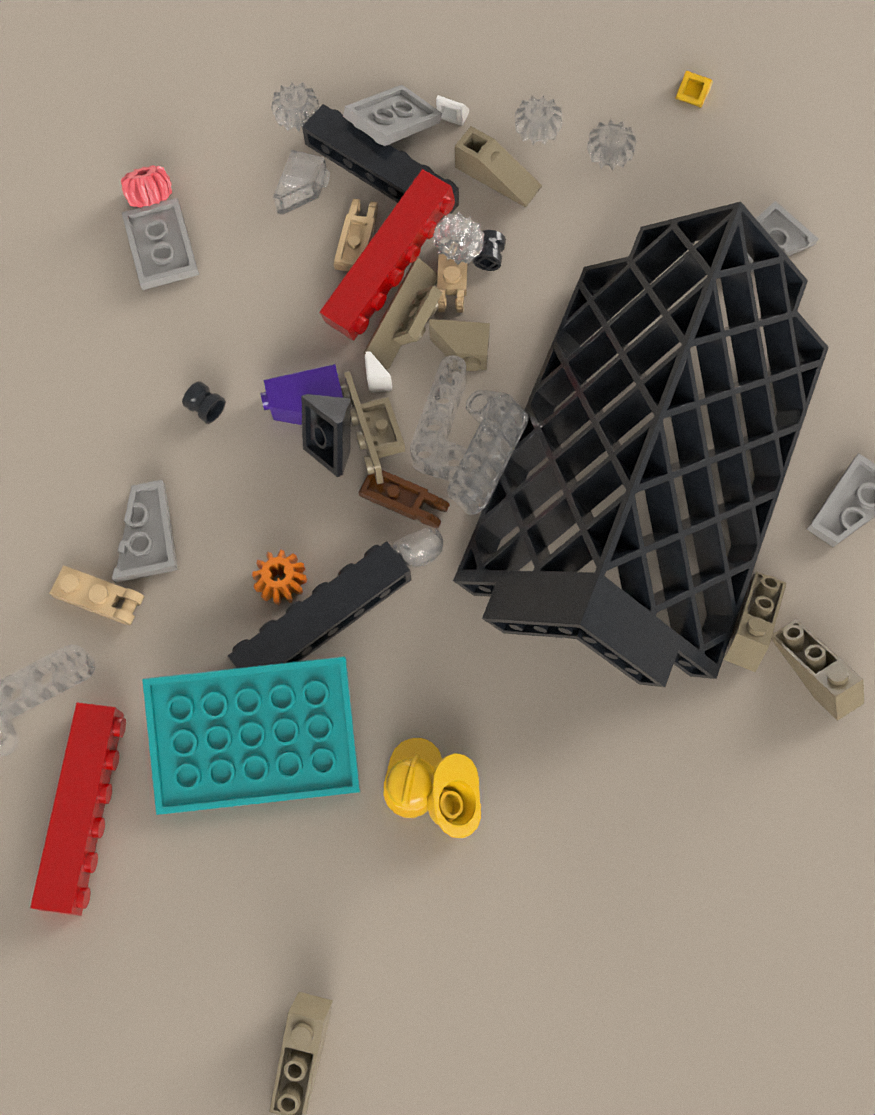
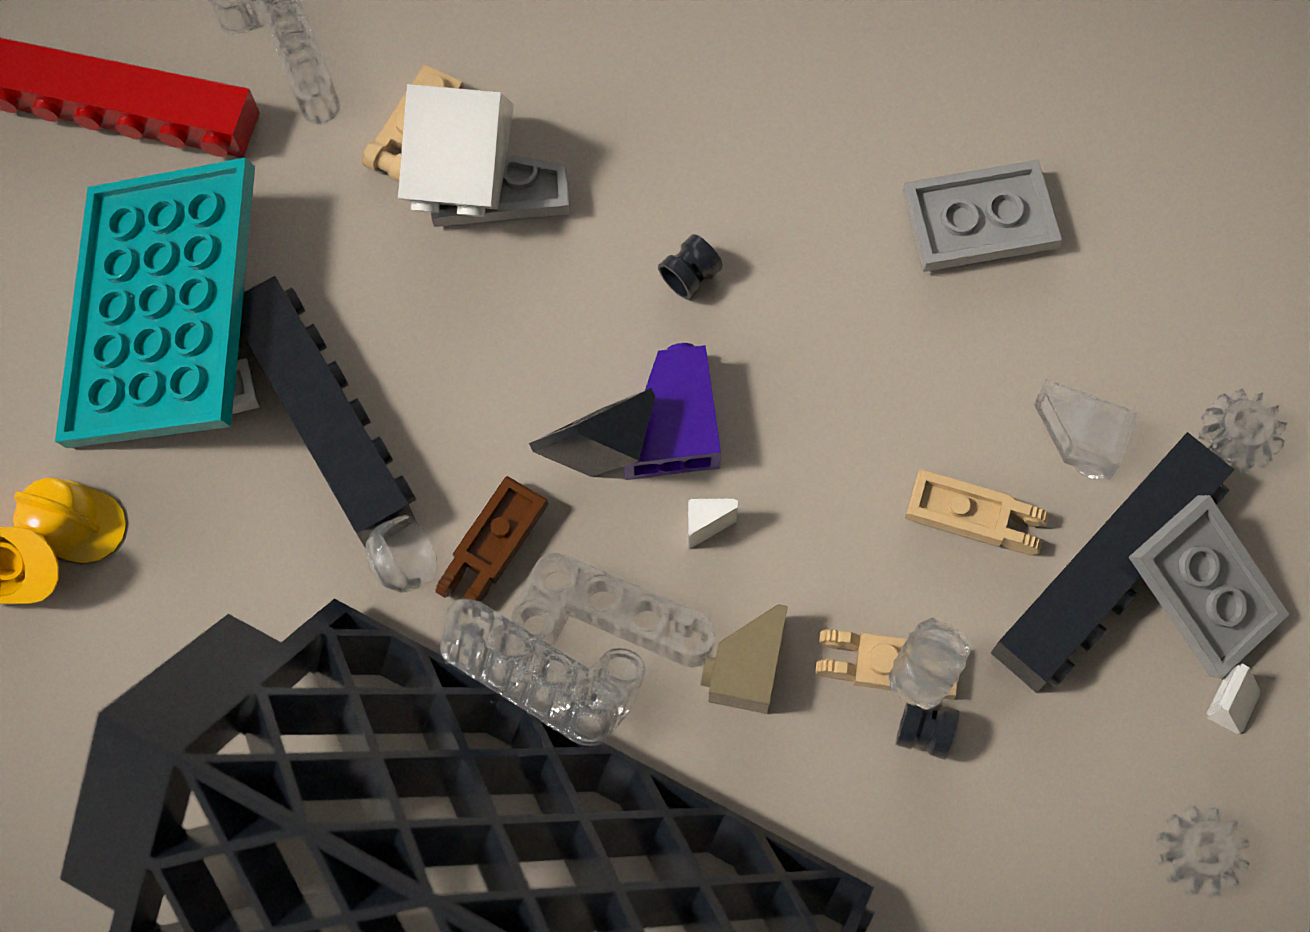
camera: 95 degrees right, 0 degrees up
coral gear [121,165,172,208] -> none
orange gear [252,549,307,606] -> none
red brick [319,169,455,341] -> none
dark tan bracket [341,371,406,484] -> none
dark tan bracket [364,258,443,369] -> none
dark tan slope [455,126,542,207] -> none
none -> white slope [398,84,514,217]

